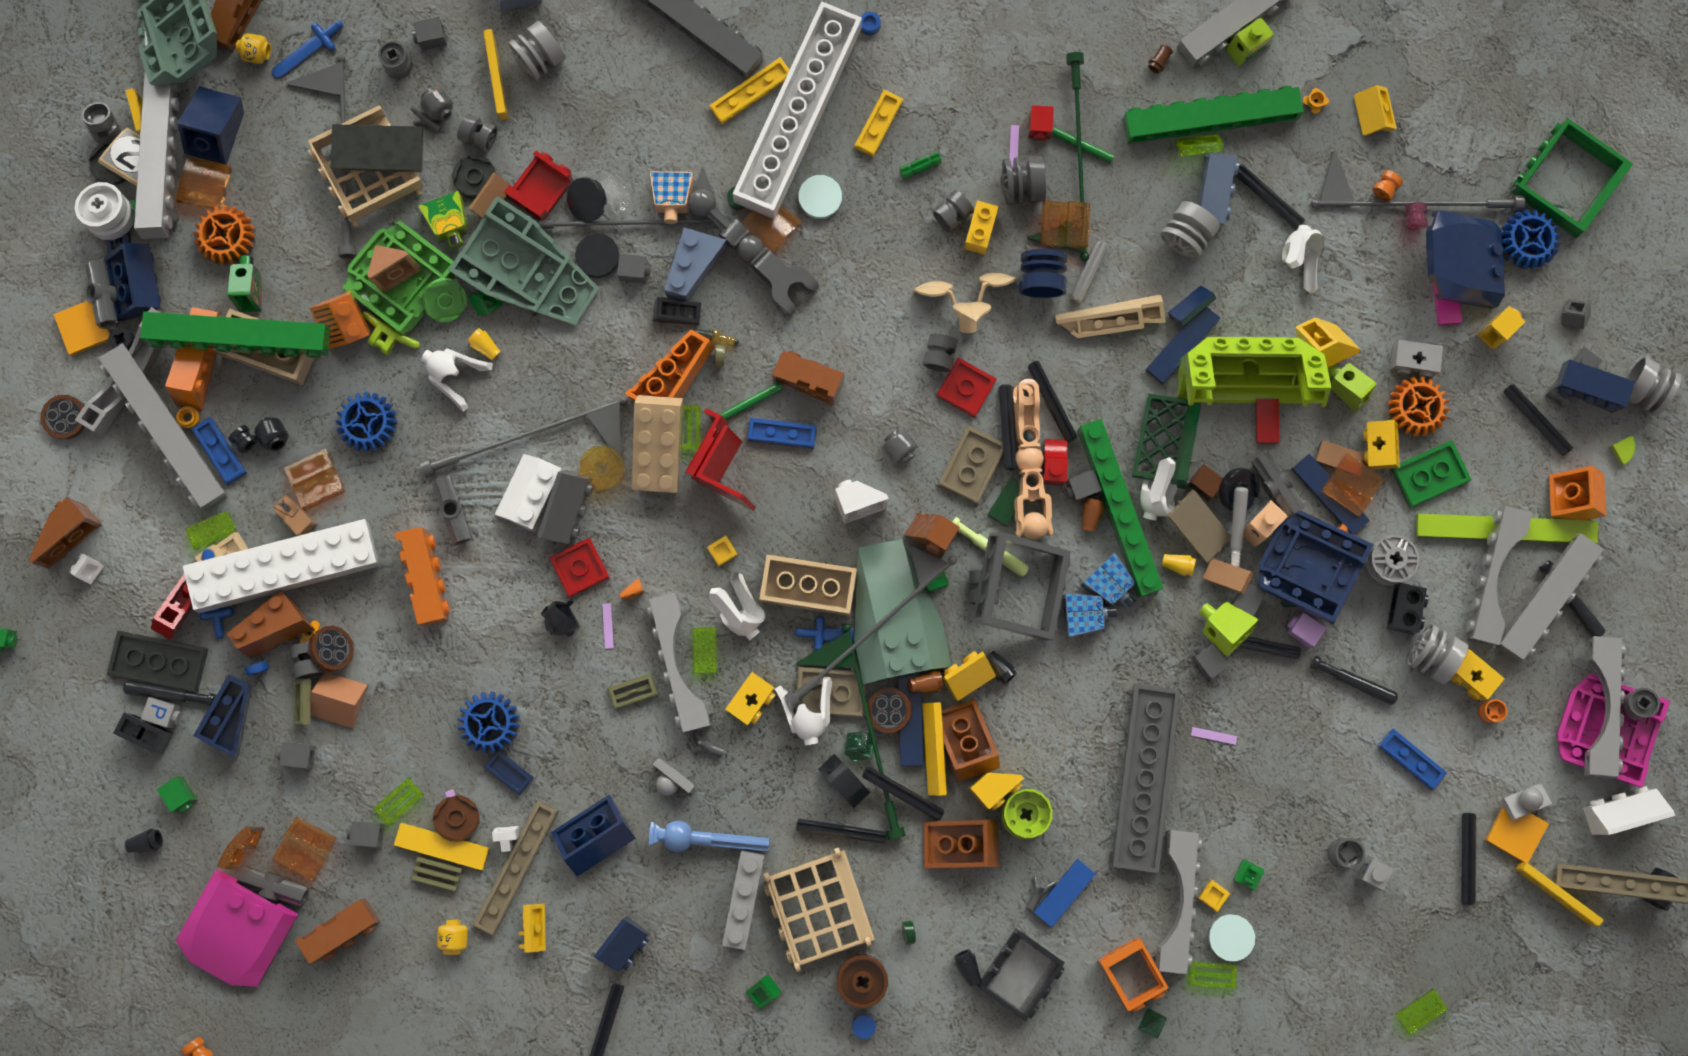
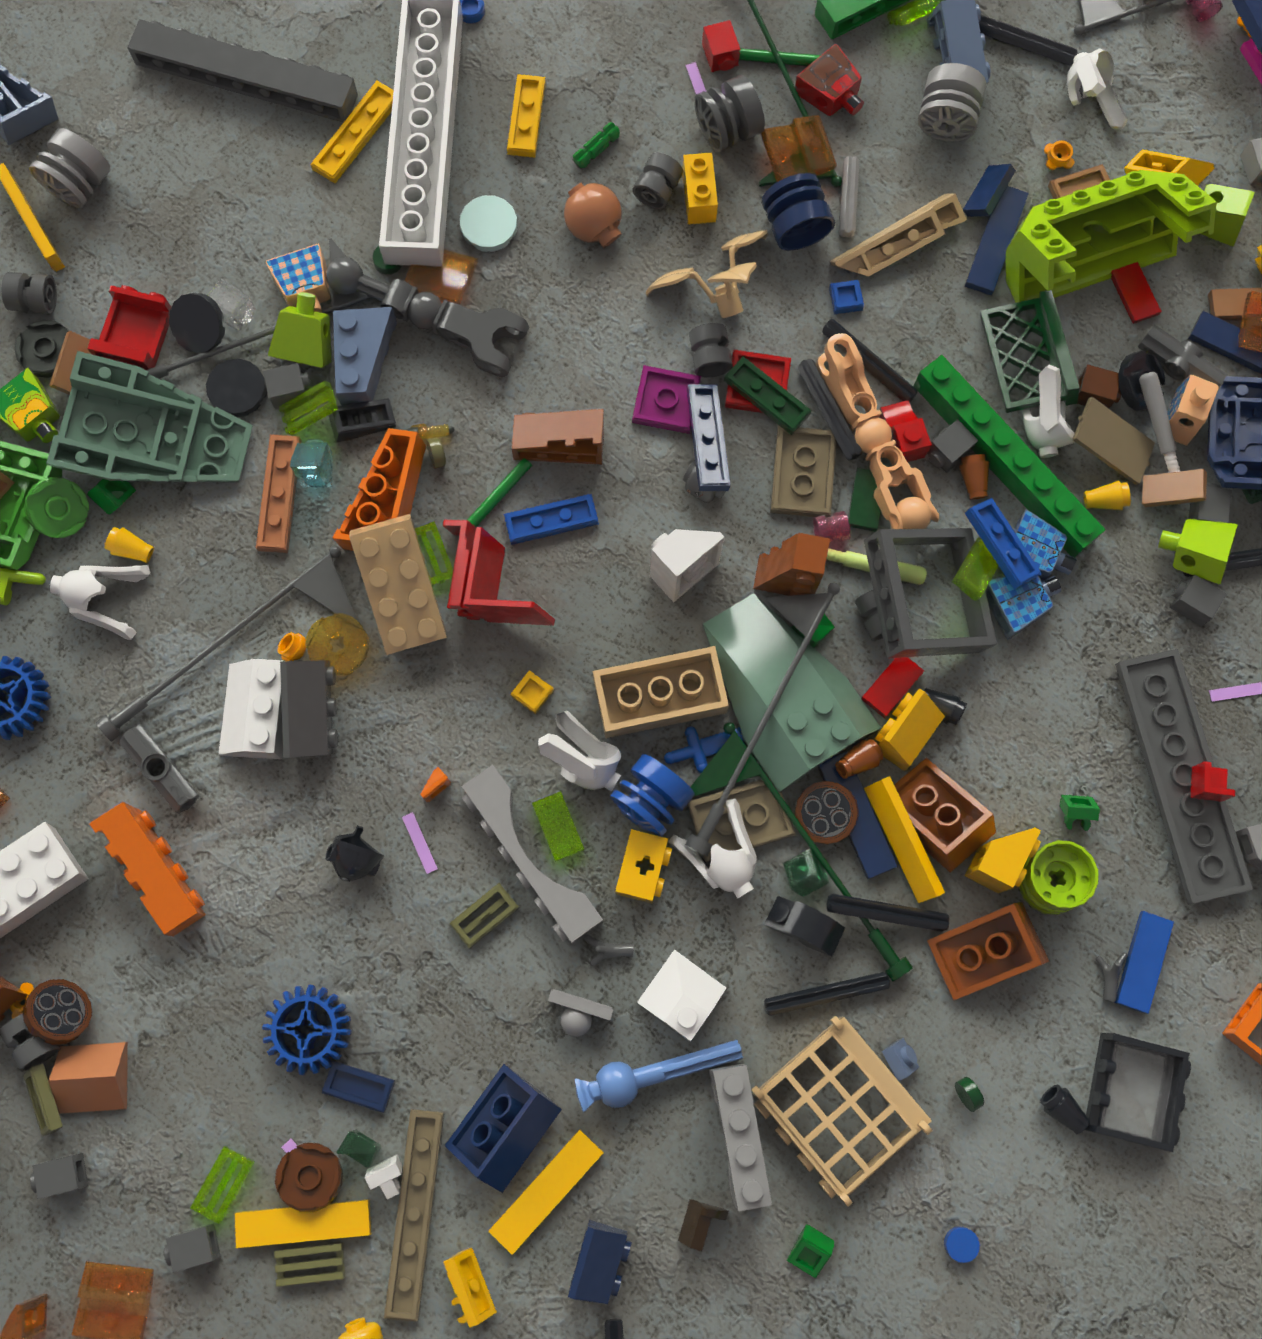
camera: 20 degrees left, 5 degrees down
red tile [549,537,610,598] -> none
reddish brown wheel [837,954,888,1008] -> none
none -> nougat tile [256,434,302,553]
none -> lime torso [268,292,332,368]
none -> light orange plate [277,632,306,661]
none -> clear neon green tile [279,381,338,435]
none -> clear light blue slope [290,439,333,488]
none -> clear green slope [336,1129,382,1167]
none -> yellow tile [488,1129,604,1255]
none -> nougat brick [564,183,622,248]
none -> blue wheel [610,754,695,837]
none -> magenta tile [632,365,701,434]
none -> white slope [637,950,726,1041]
none -> dark brown tile [678,1199,729,1251]
none -> tile [687,384,731,491]
none -> dark green tile [724,356,812,435]
none -> torso [795,43,864,116]
none -> clear pink wheel [813,511,851,544]
none -> blue tile [829,280,864,315]
none -> red tile [861,657,924,719]
none -> sand blue plate [882,1038,919,1081]
none -> clear neon green tile [952,537,999,601]
none -> blue tile [965,498,1042,590]
none -> light orange plate [1044,141,1075,170]
none -> medium nougat tile [1048,164,1110,199]
none -> green tile [1059,795,1100,831]
none -> red panel [1191,761,1235,802]

